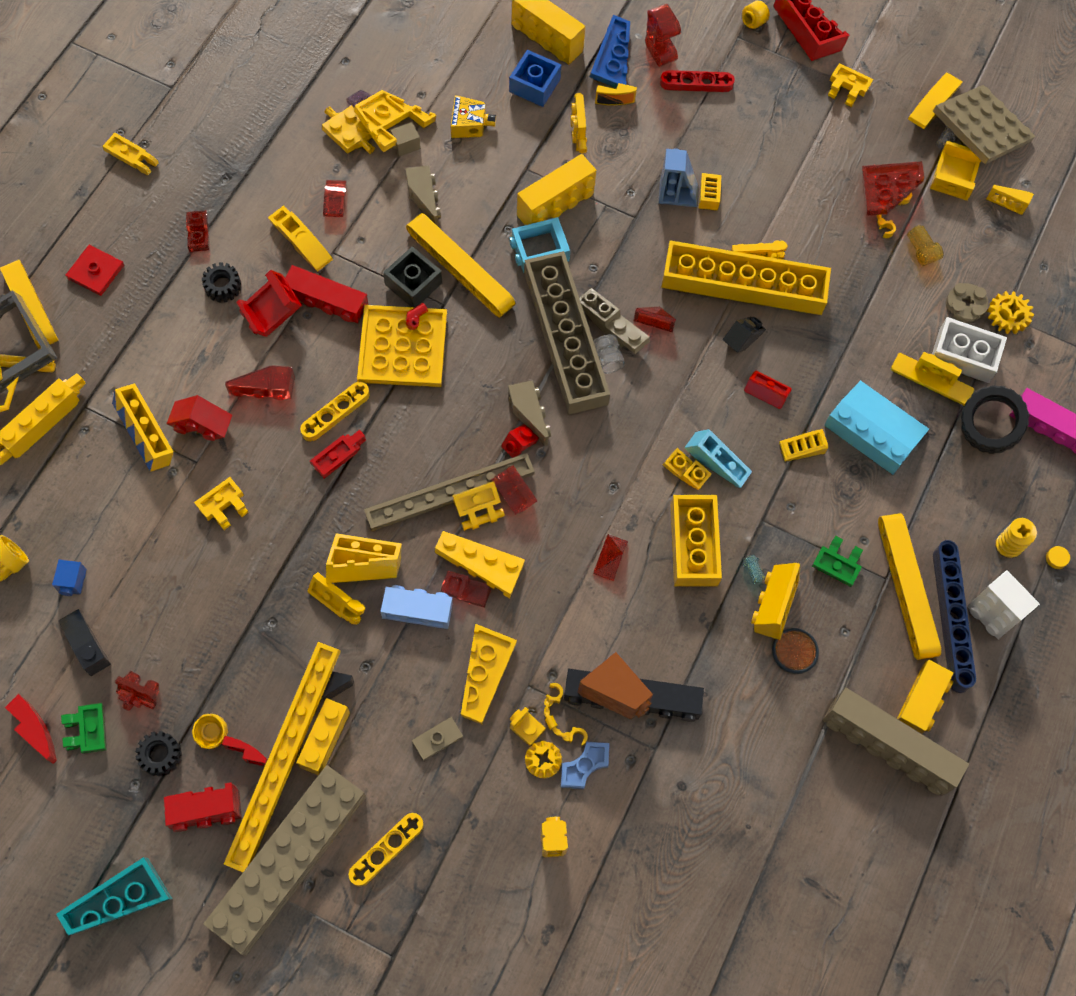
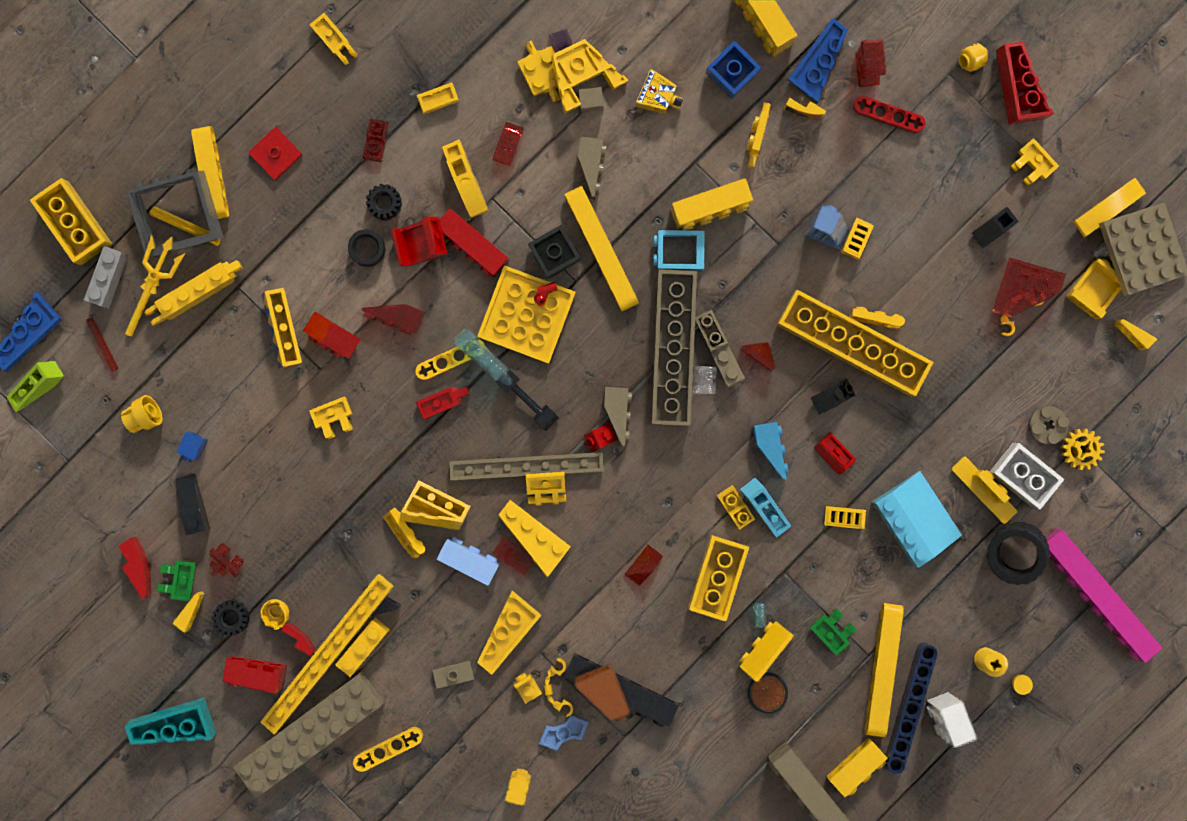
camera: 20 degrees right, 20 degrees up
clear red hinge [491,465,537,515] -> none
yellow gear [525,741,562,778] -> none
clear yellow piece [907,225,944,266] -> none
none -> yellow slope [173,591,205,633]
none -> black tyre [348,229,386,267]
none -> yellow plate [417,83,459,114]
none -> clear light blue piece [452,327,559,431]
none -> dark azure slope [752,422,789,480]
none -> black slope [971,207,1019,248]

